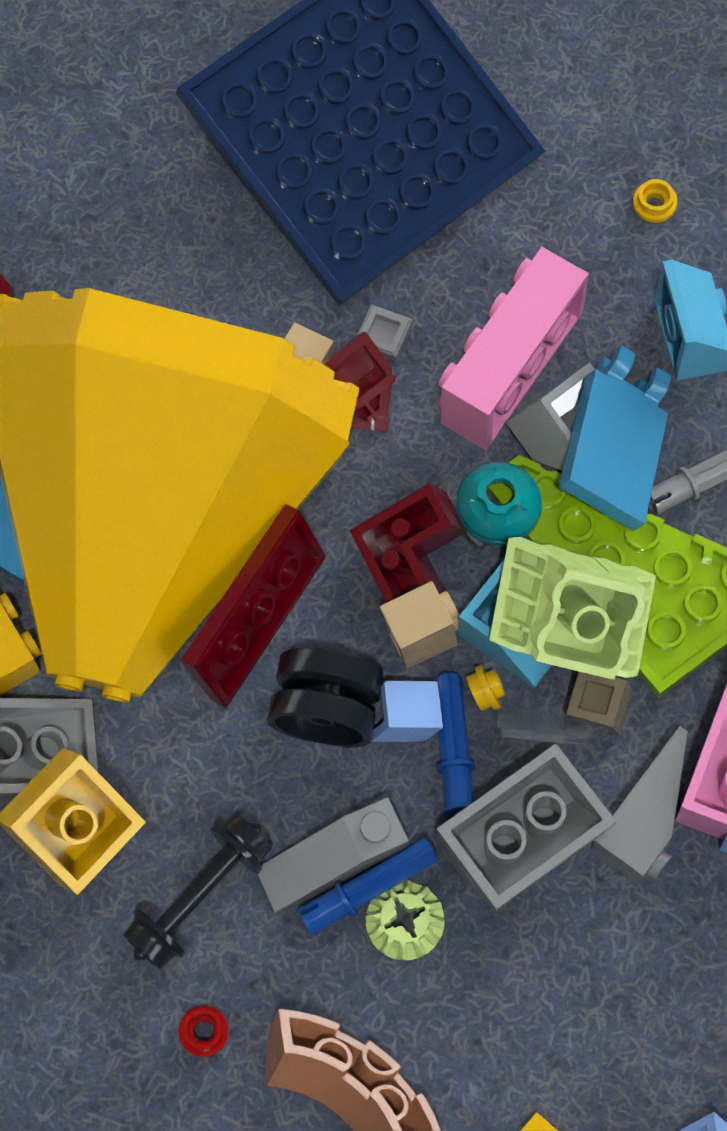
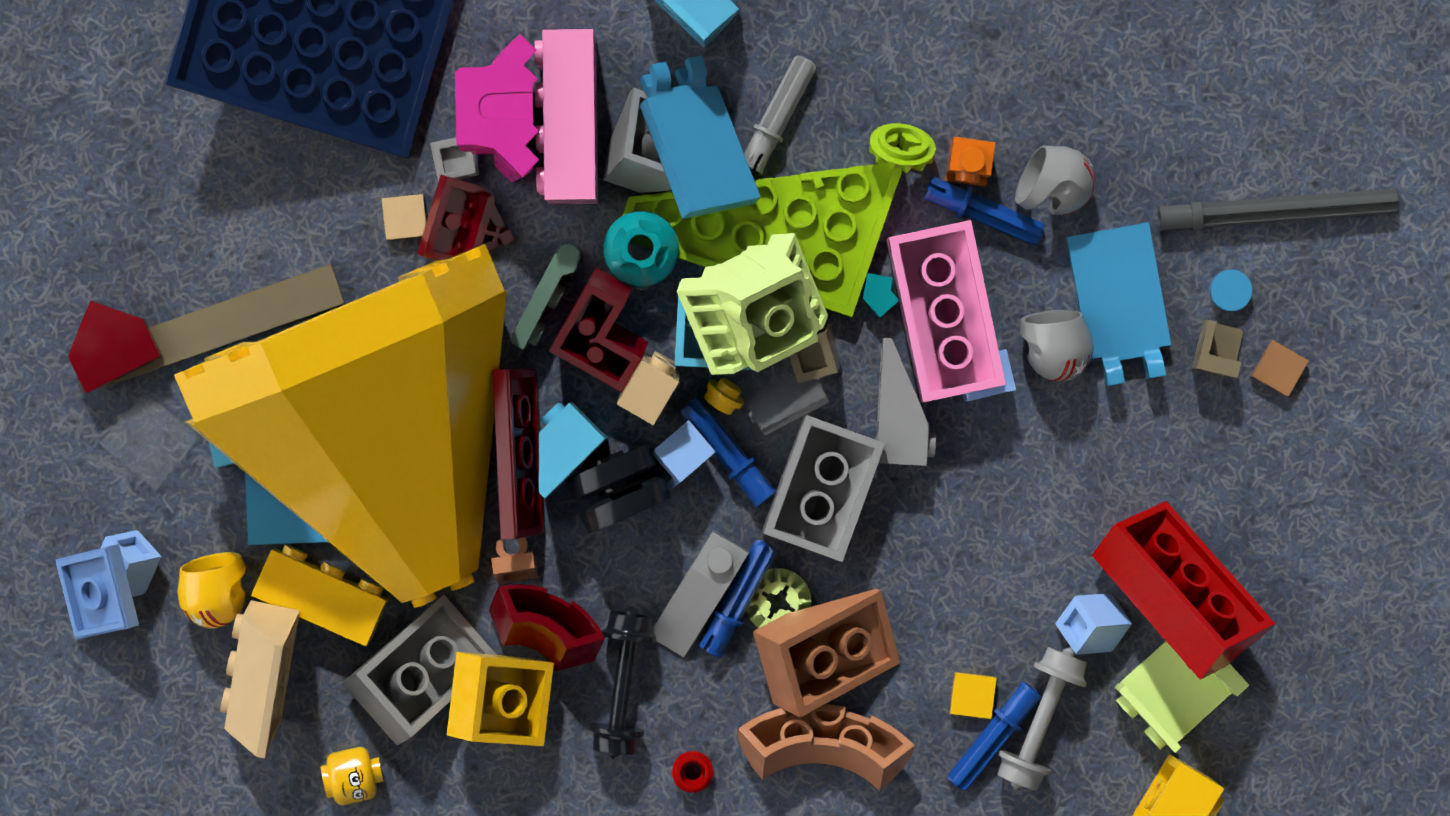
camera: 40 degrees left, 20 degrees up
none -> dark pink slope [455,34,539,183]
none -> dark red brick [489,584,605,672]
none -> nougat tile [491,537,539,584]
none -> sand green hinge [510,243,582,351]
none -> medium azure slope [539,402,608,498]
none -> nougat slope [753,589,900,717]
none -> teal piece [862,273,899,318]

